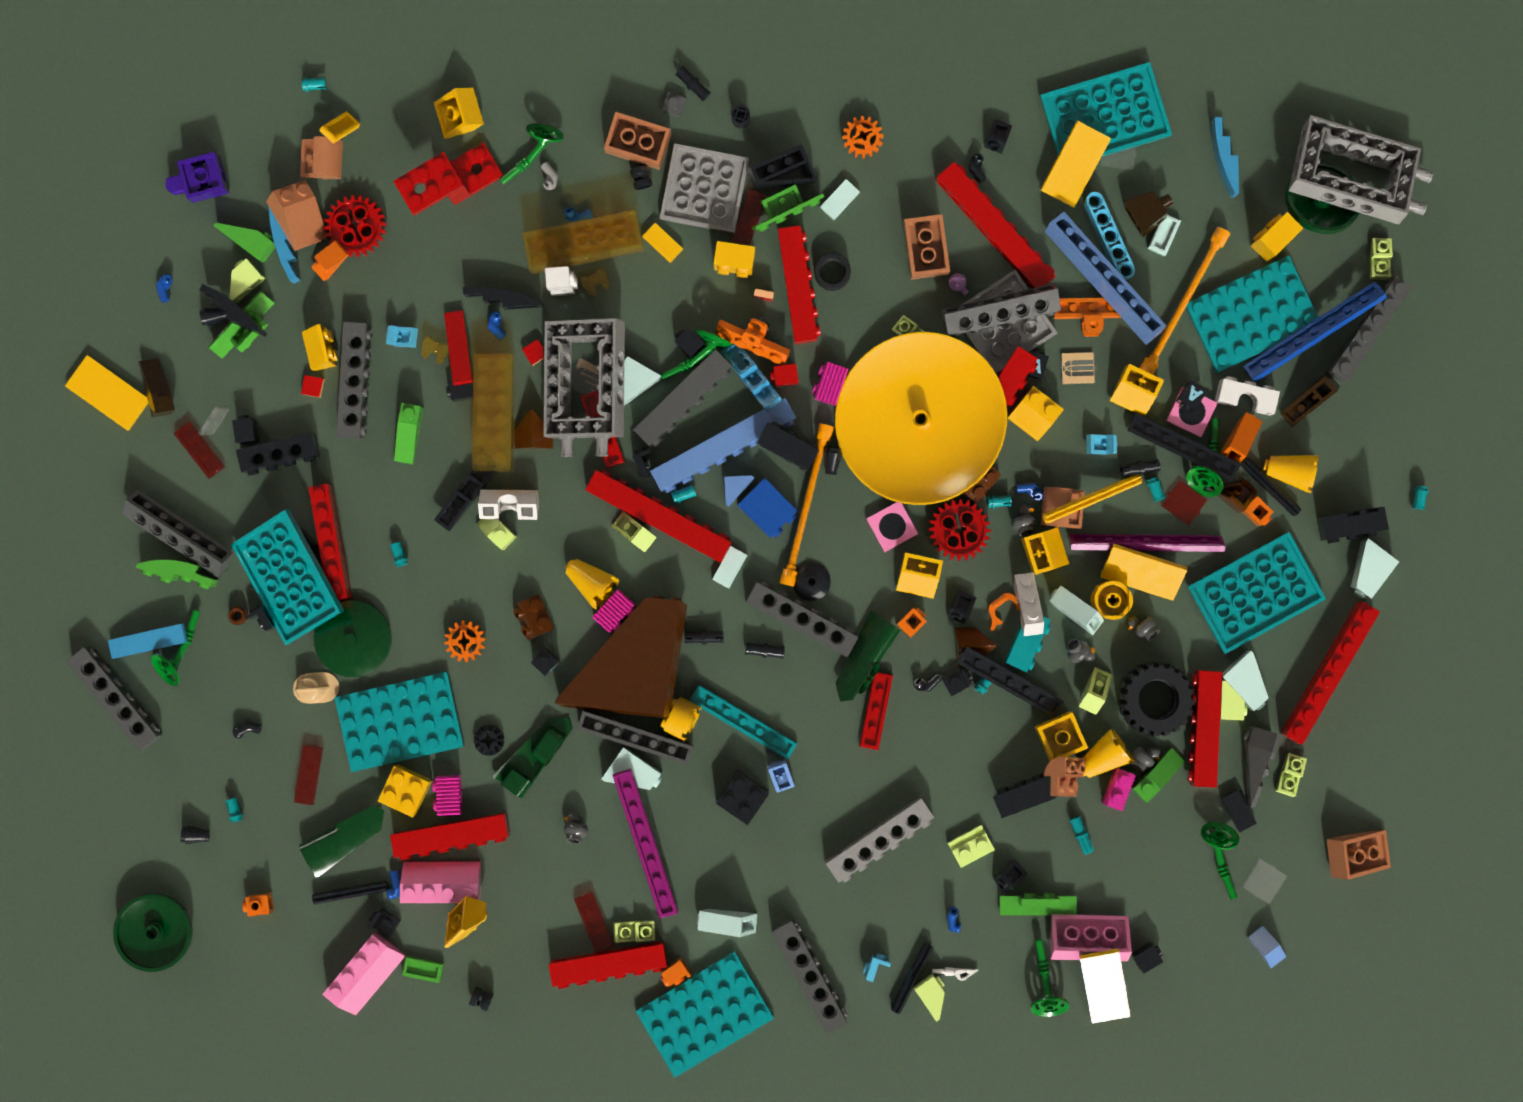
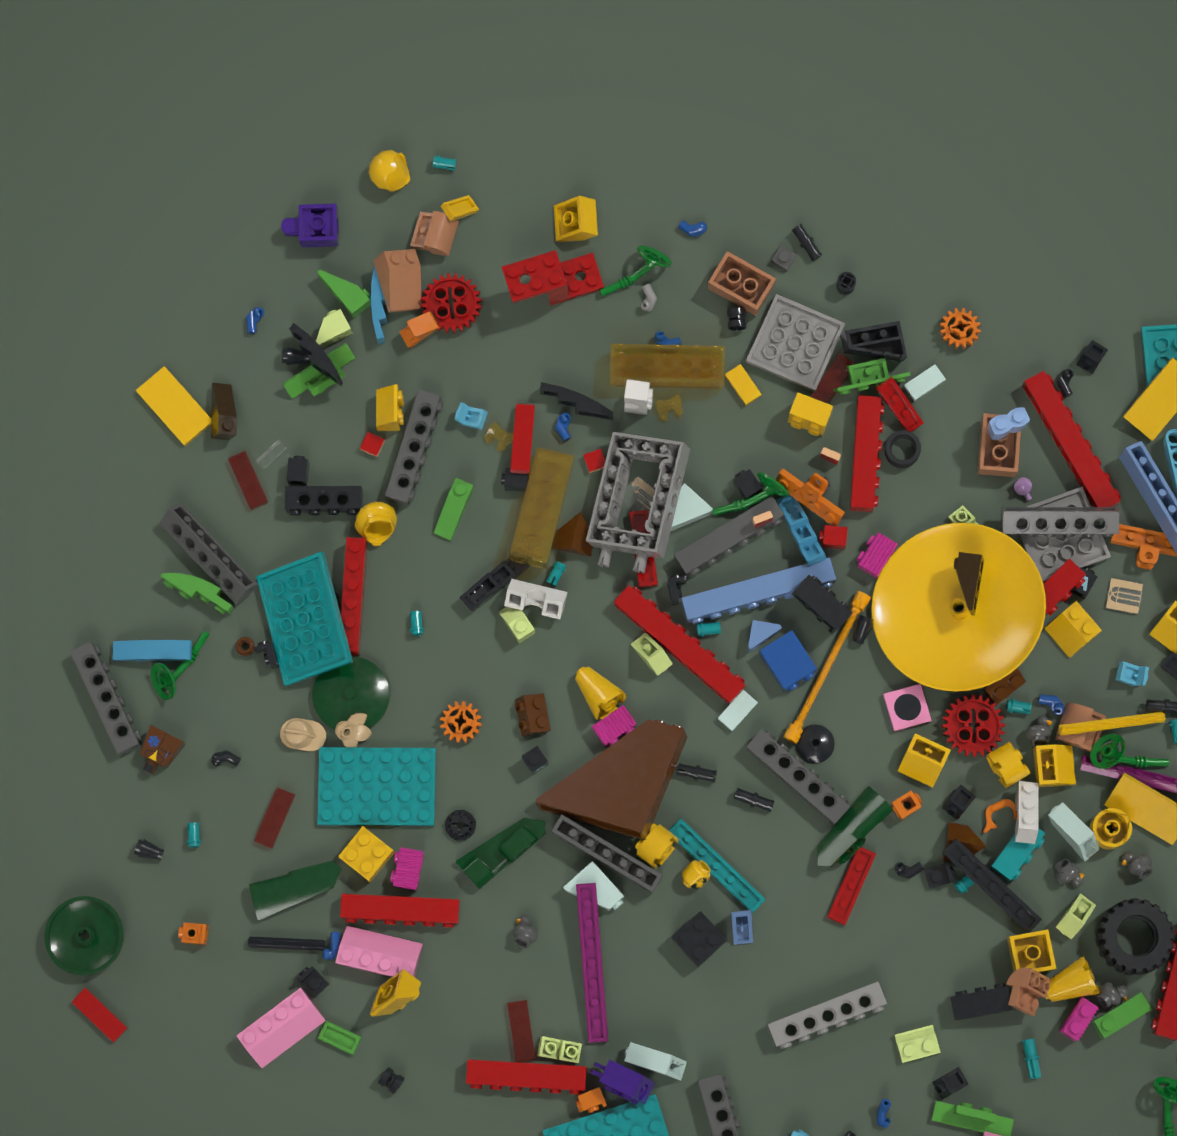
camera: 20 degrees right, 10 degrees down
none -> red tile [72,988,128,1043]
none -> reddish brown torso [140,725,186,775]
none -> tan plate [335,713,372,747]
none -> yellow helmet [355,502,398,546]
none -> yellow helmet [369,150,411,192]
none -> teal pin [546,561,566,587]
none -> dark purple brick [590,1059,655,1105]
none -> blue arm [678,220,707,237]
none -> yellow head [682,860,711,889]
none -> light nougat tile [752,511,773,528]
none -> red tile [876,376,924,432]
none -> dark brown slope [954,552,984,616]
none -> yellow brick [986,742,1030,788]
none -> light blue brick [987,407,1030,440]
none -> green dish [1090,734,1169,769]

